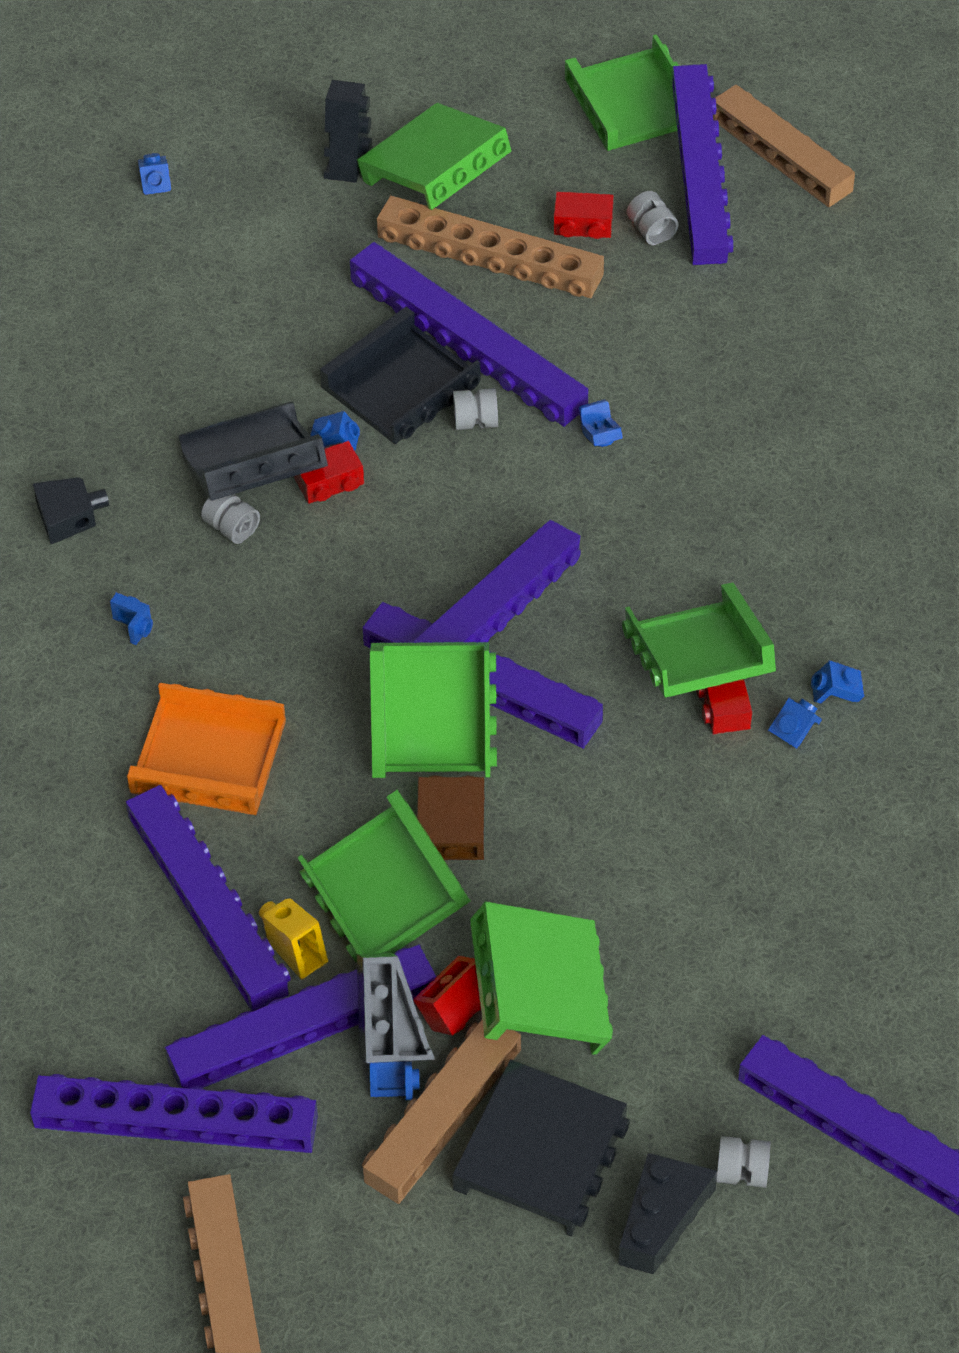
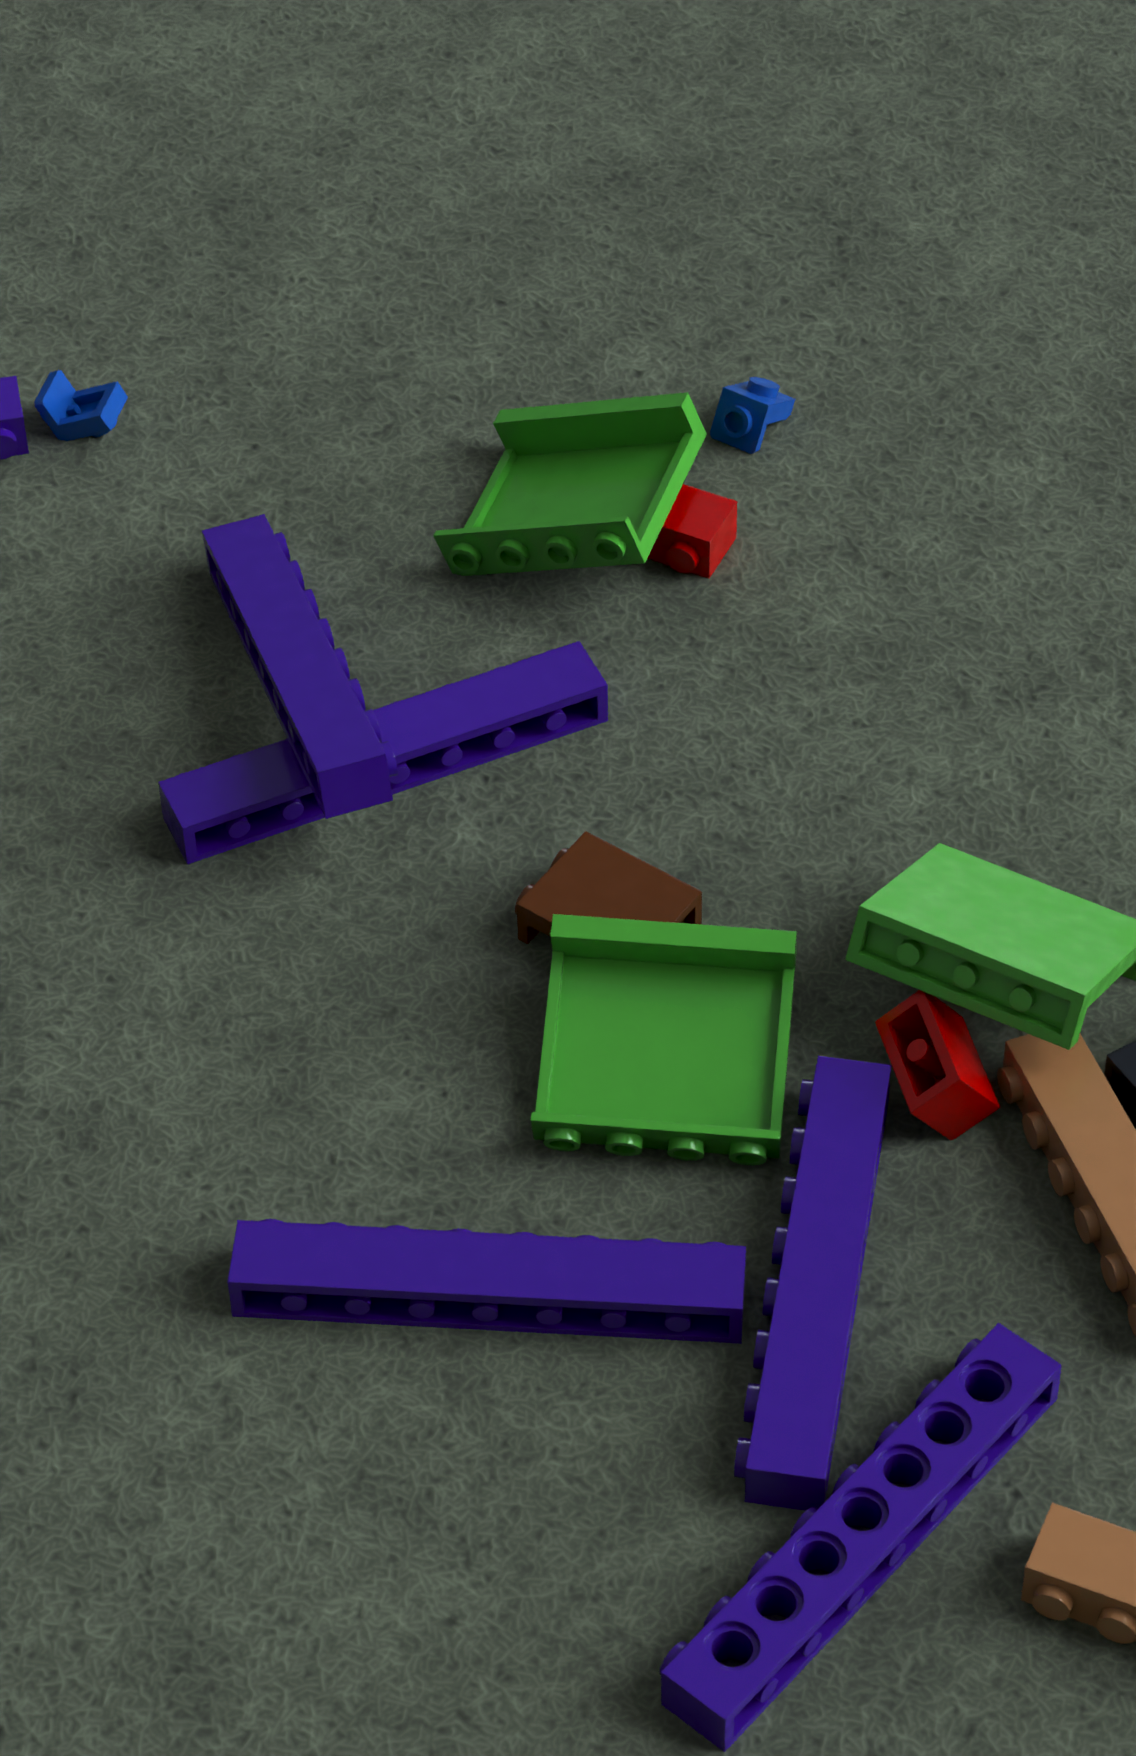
camera: 55 degrees left, 5 degrees down
orange panel [127,683,286,815] -> none
yellow torso [259,898,328,980] -> none
wedge [357,952,435,1063] -> none
bright green panel [370,642,497,778] -> none
blue bracket [370,1061,419,1100] -> none
blue bracket [768,698,822,749] -> none

